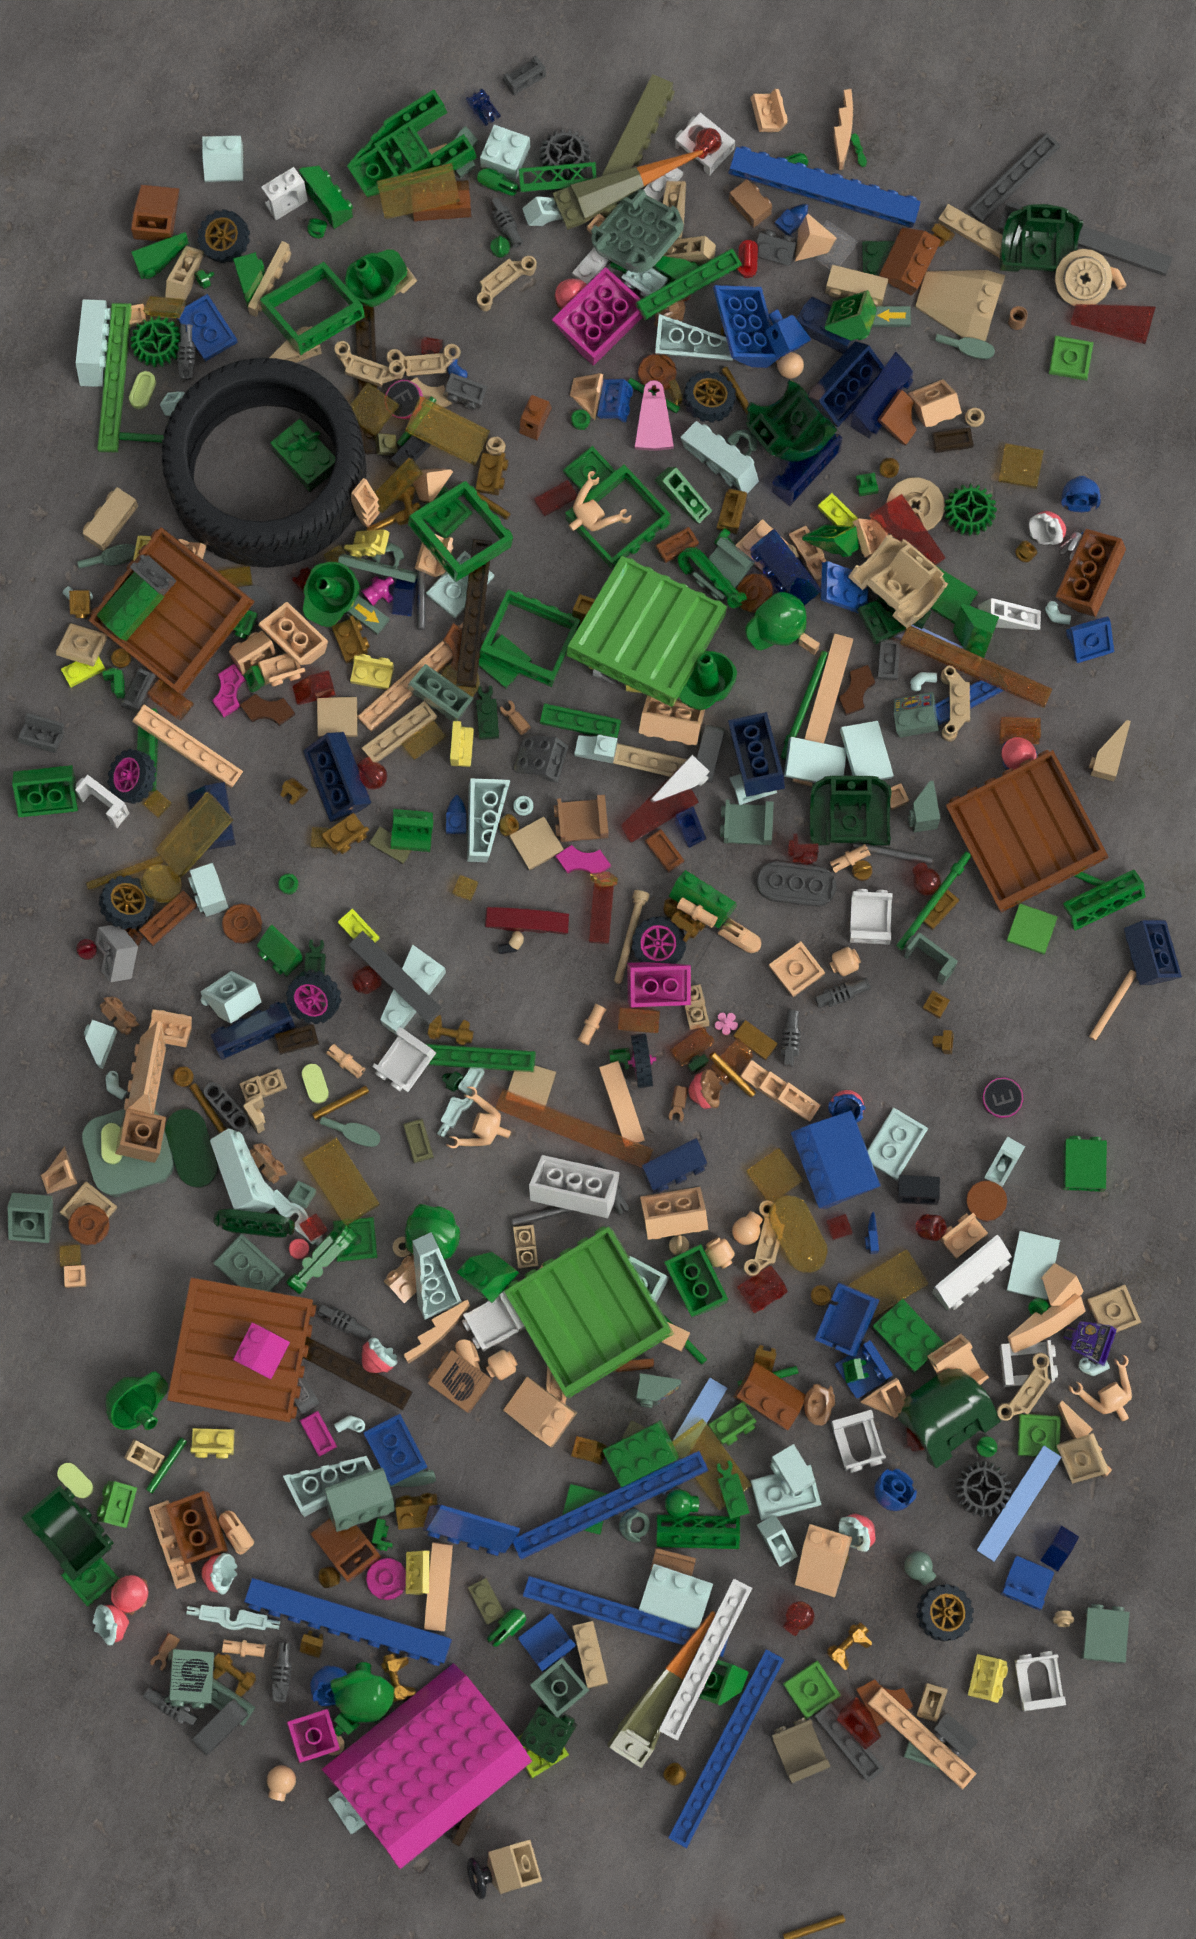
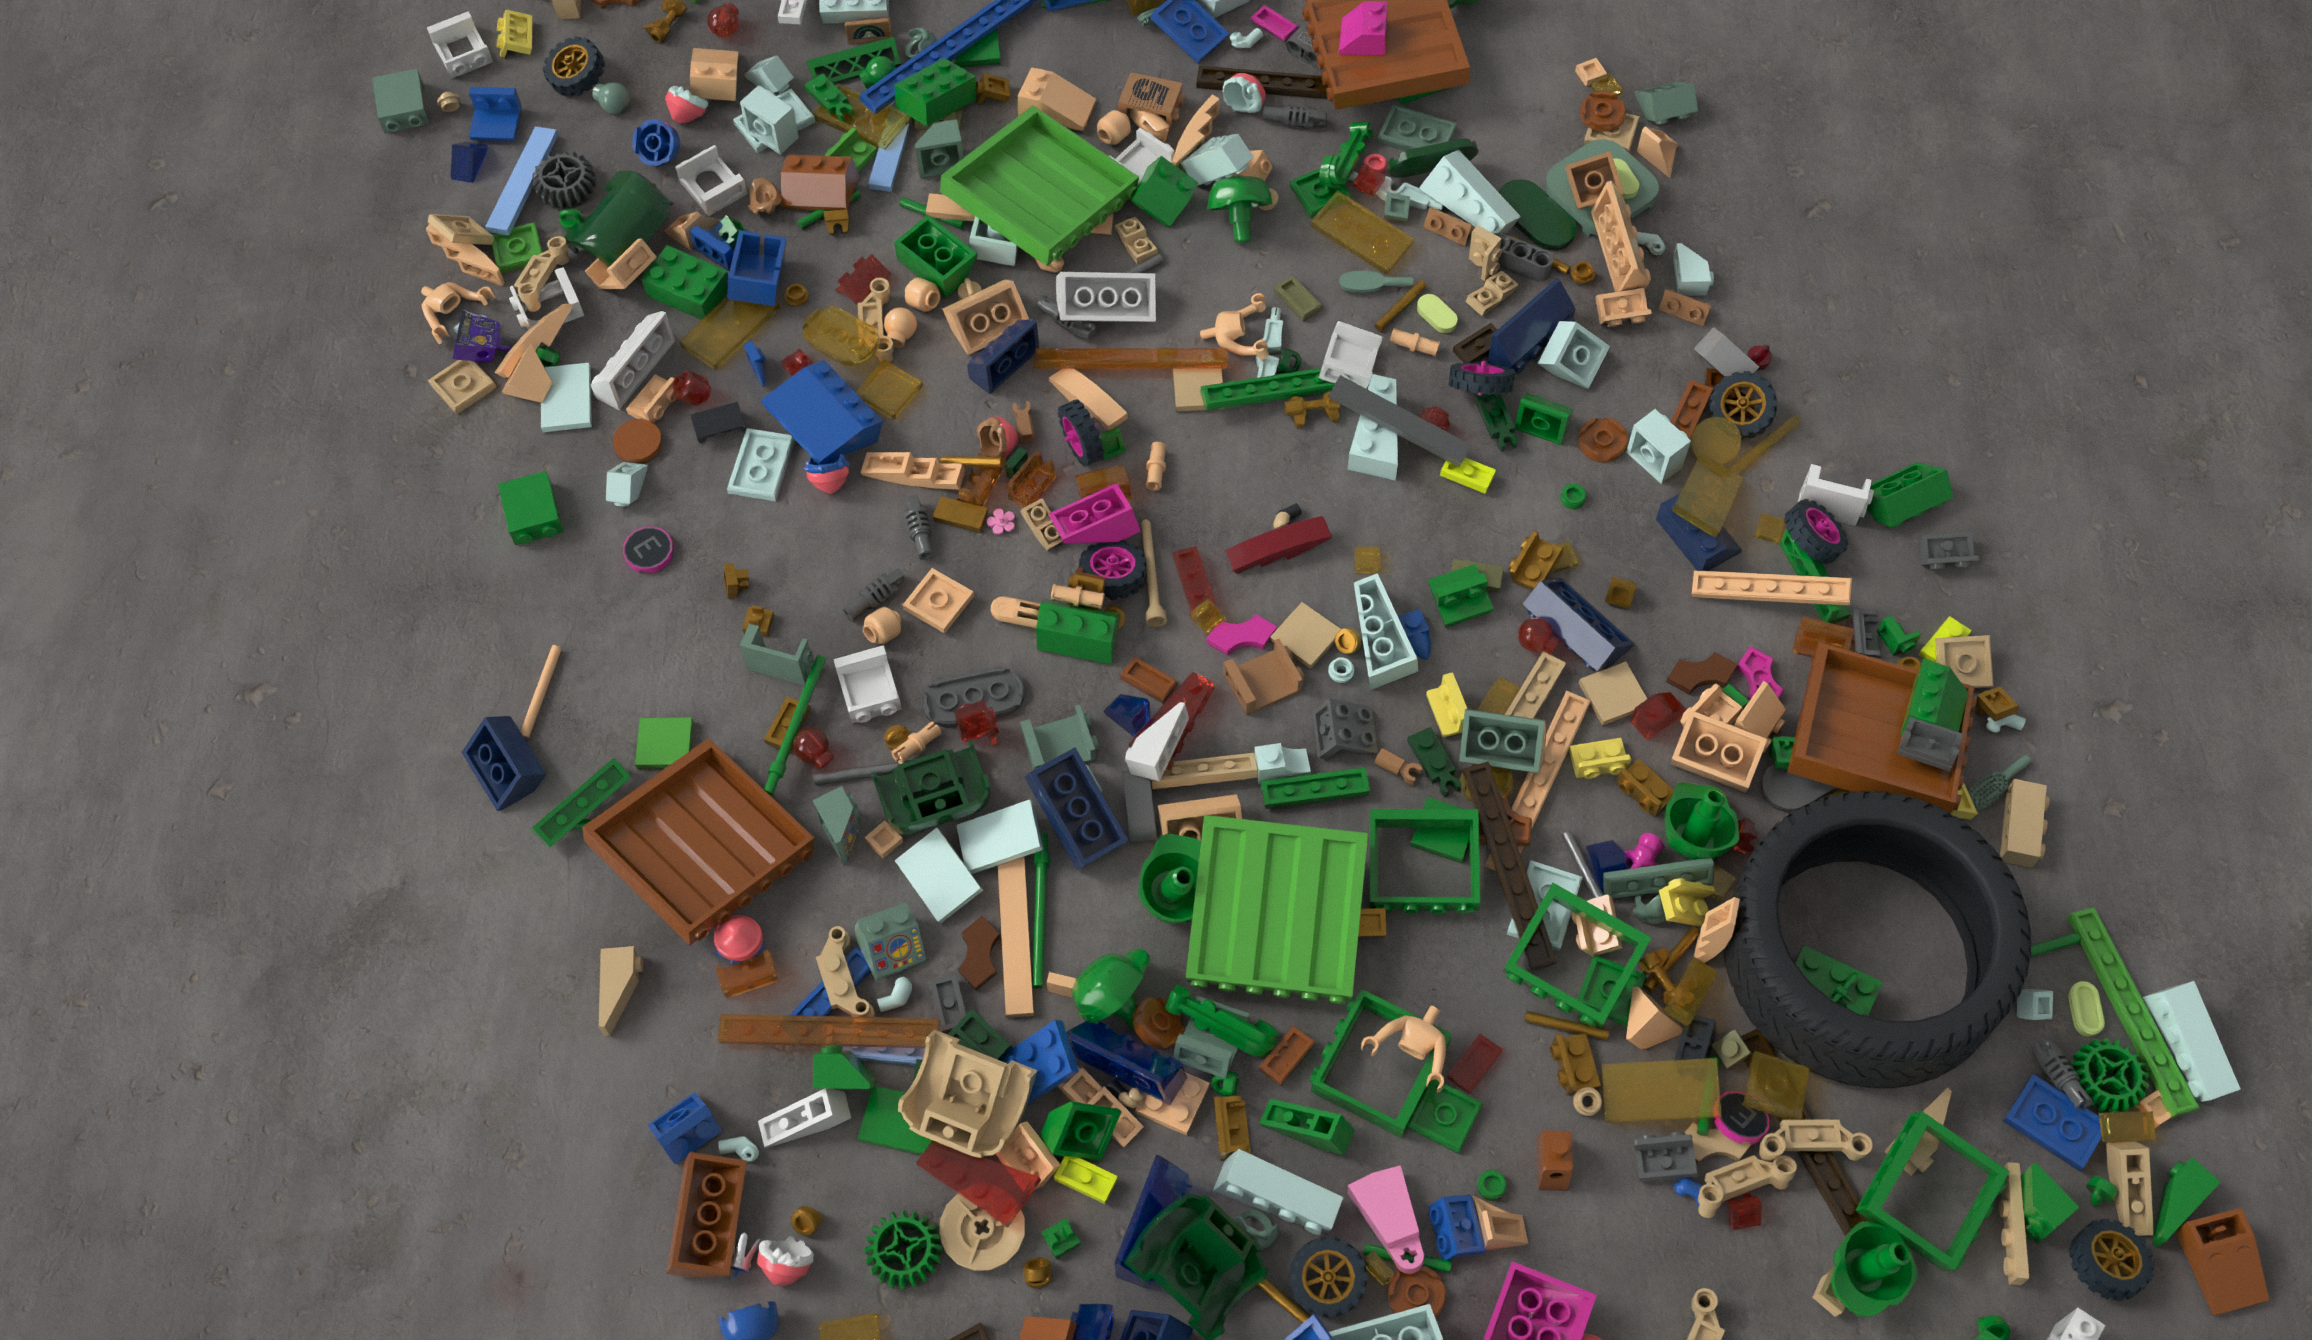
camera: 160 degrees right, 15 degrees down
sand green tile [347,595,390,635] -> none

